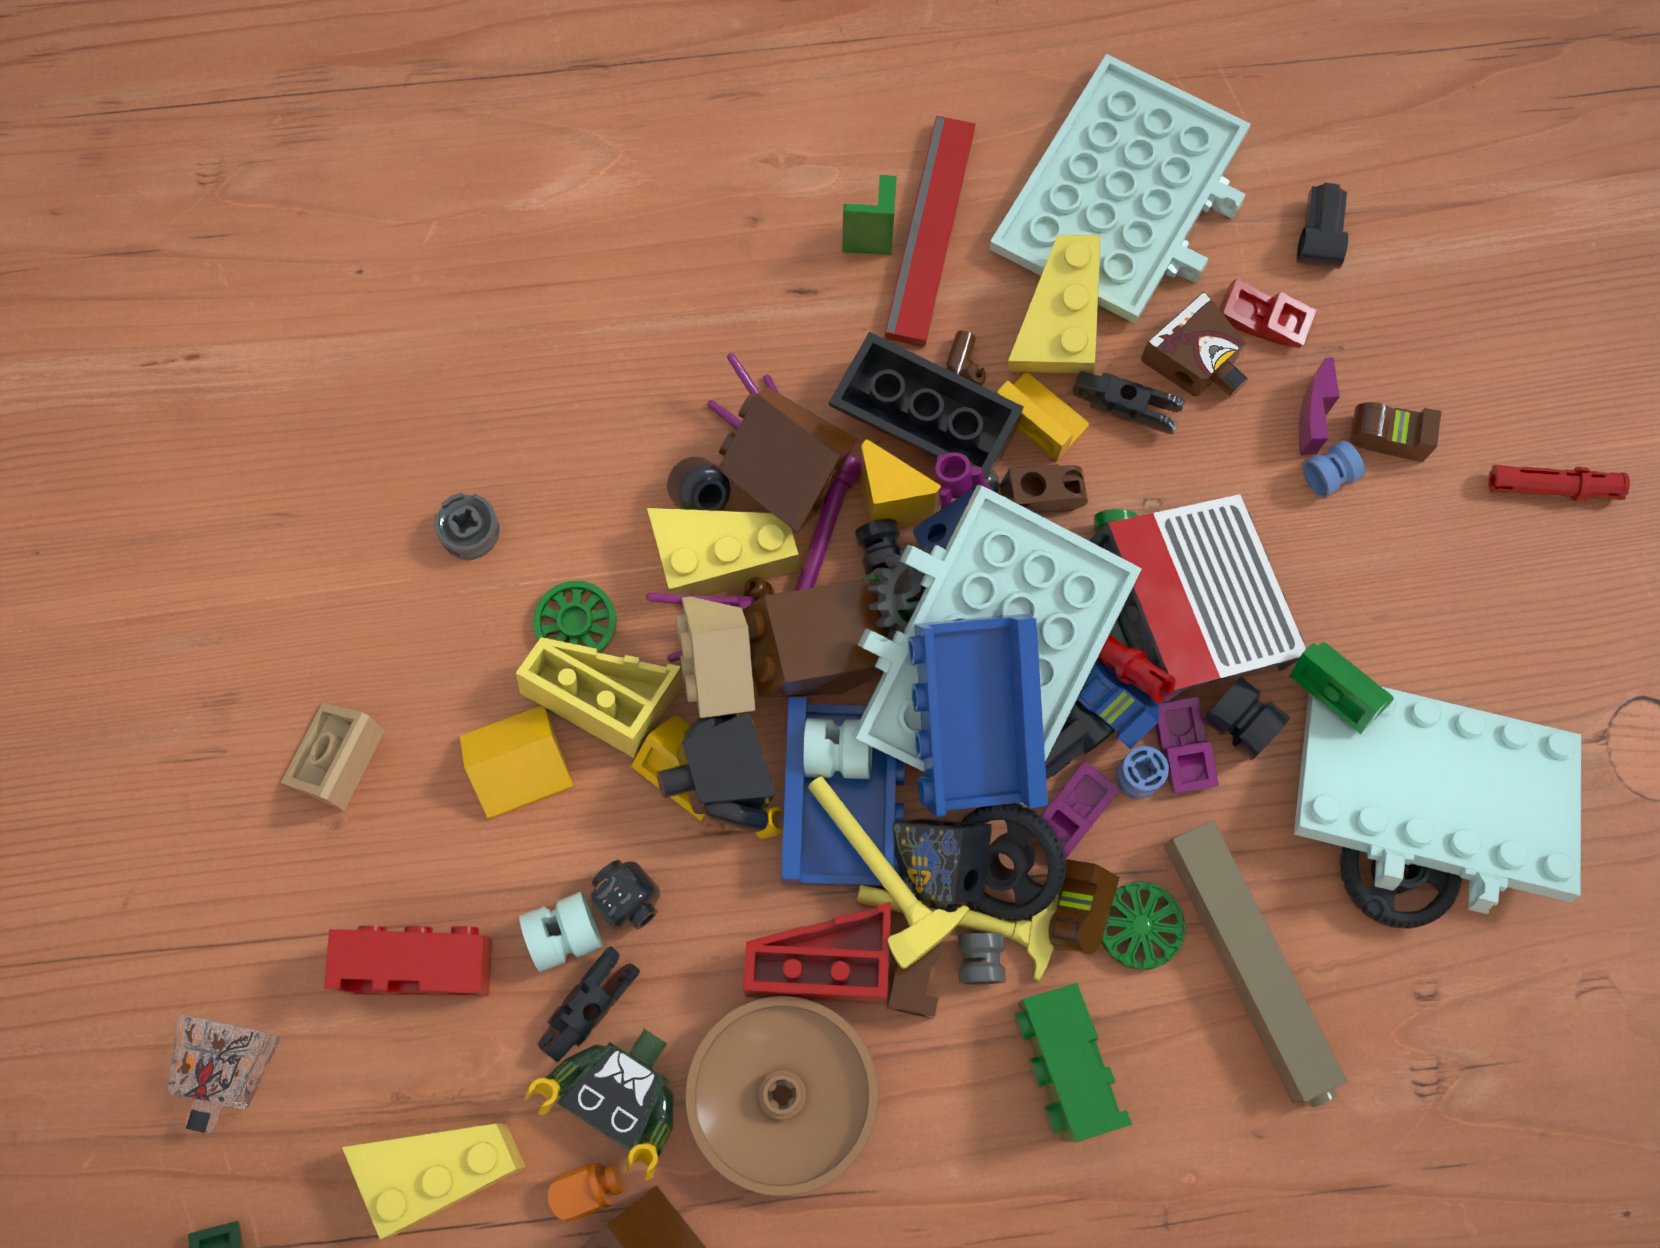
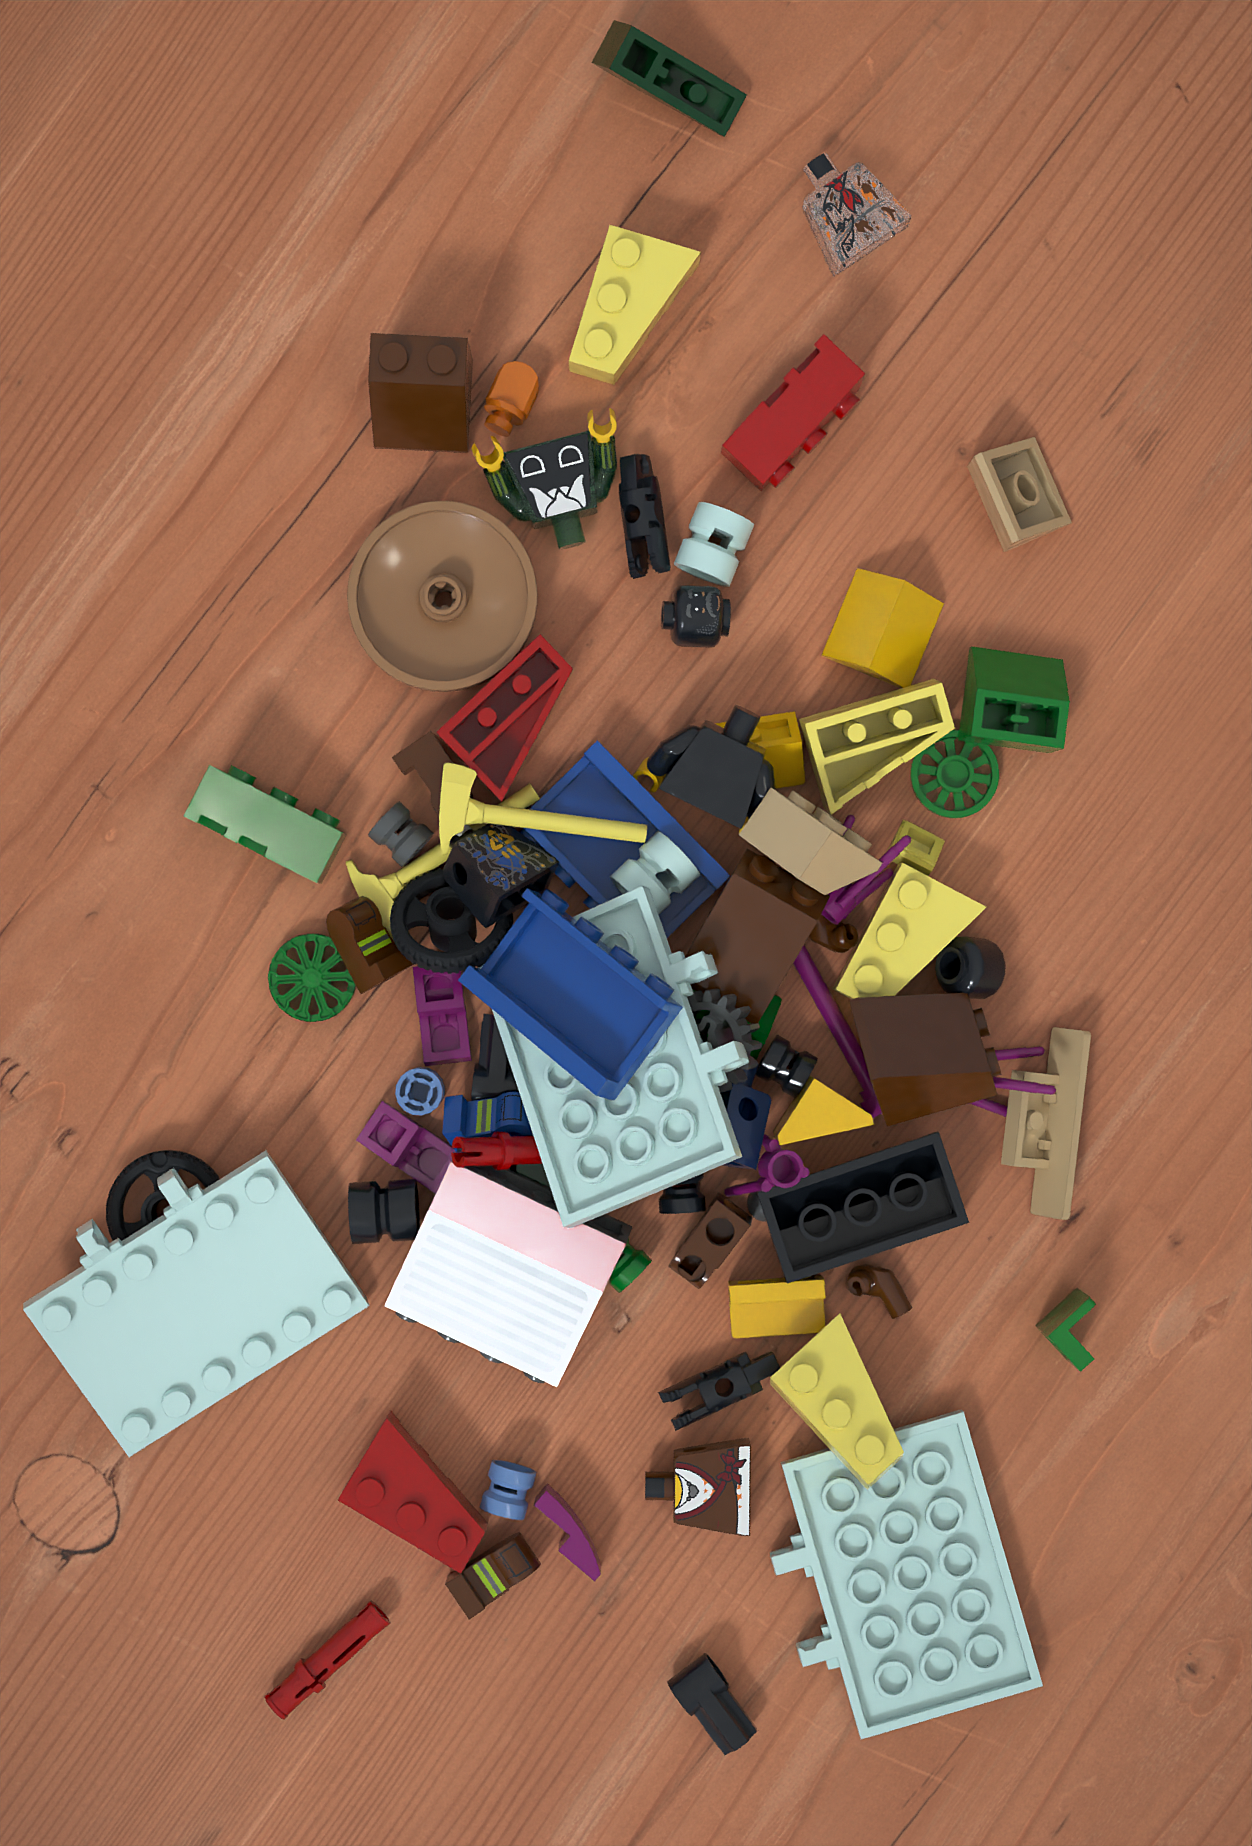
camera: 130 degrees right, 15 degrees up
dark grey wheel [434,493,500,560] -> none
red tile [884,116,976,347] -> none
dark tan brick [1164,820,1347,1108] -> none
slope [1220,278,1316,348] -> none
green panel [1289,642,1394,734] -> none
none -> red wedge [338,1410,488,1574]
none -> light yellow slope [886,820,945,876]
none -> green slope [958,646,1070,753]
none -> tan bracket [1001,1027,1091,1220]

